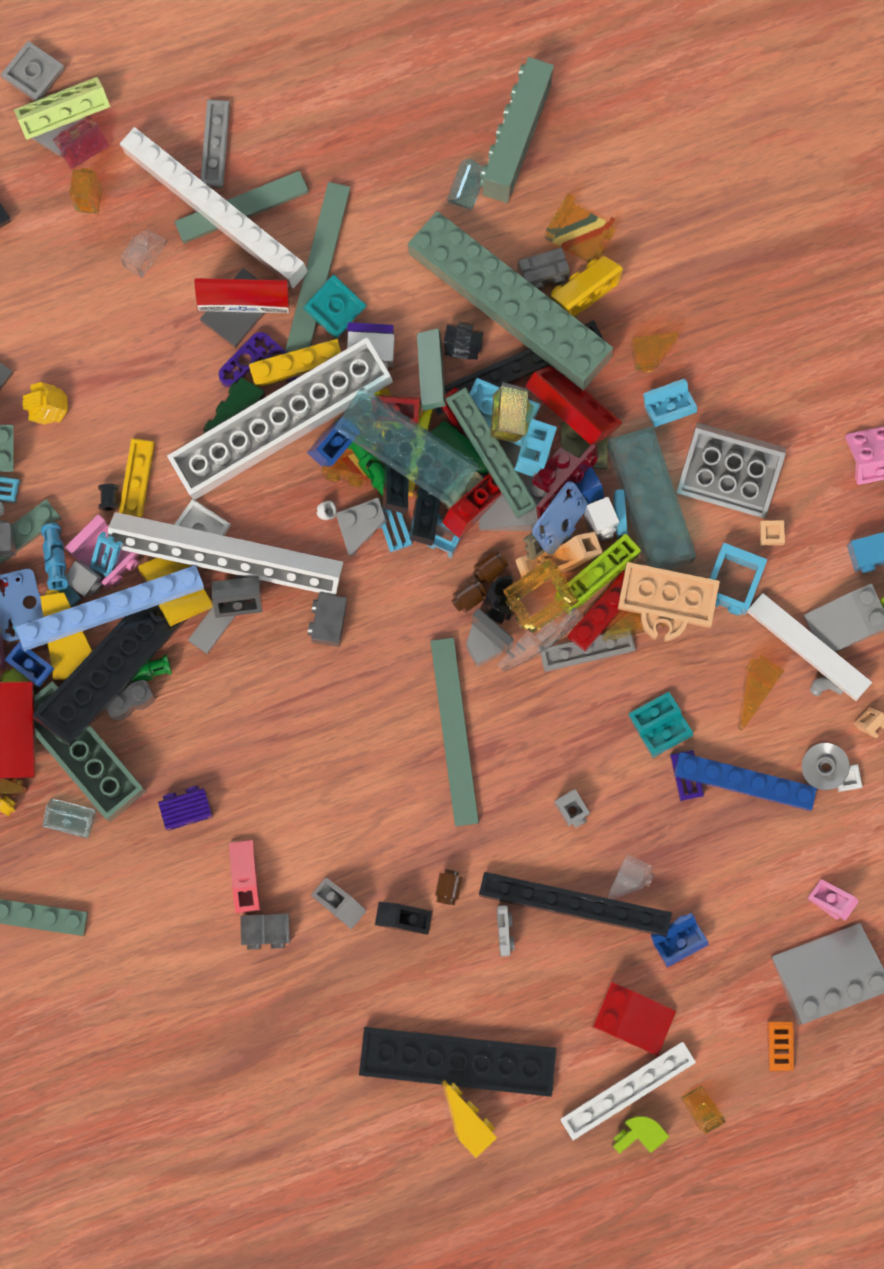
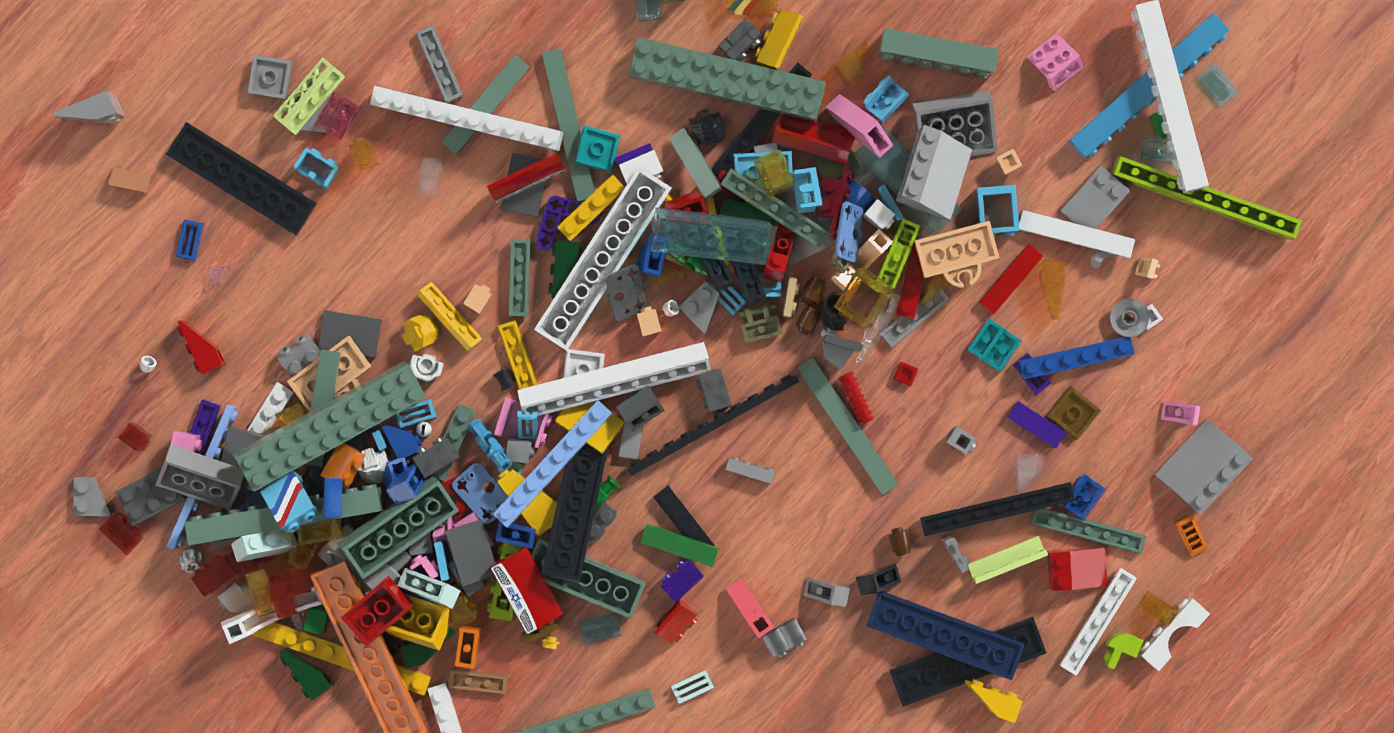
camera: 20 degrees left, 10 degrees up
none -> medium azure window [293,148,340,190]
none -> white hair [410,354,444,382]
none -> yellow plate [417,282,482,351]
none -> light nougat brick [463,283,493,314]
none -> sand green plate [509,239,531,317]
none -> dark grey axle [606,264,647,321]
none -> black plate [628,374,799,476]
none -> light nougat brick [637,307,662,336]
none -> green tile [641,524,719,567]
none -> black plate [653,485,715,546]
none -> red slope [654,599,697,644]
none -> light aqua tile [671,670,714,704]
none -> light grey piece [725,457,775,484]
none -> olive plate [737,303,783,344]
none -> tan plate [782,278,800,317]
none -> bright pink slope [826,94,893,158]
none -> red piece [838,372,874,425]
none -> dark blue plate [866,591,1025,681]
none -> sand green brick [878,28,999,79]
none -> red tile [893,362,918,386]
none -> slope [896,125,972,221]
none -> yellowish green fence [967,536,1048,584]
none -> red tile [979,244,1043,315]
none -> dark purple tile [1007,401,1066,448]
none -> sand green tile [1029,508,1146,554]
none -> pearl gold tile [1046,386,1101,440]
none -> white arch [1138,597,1210,671]

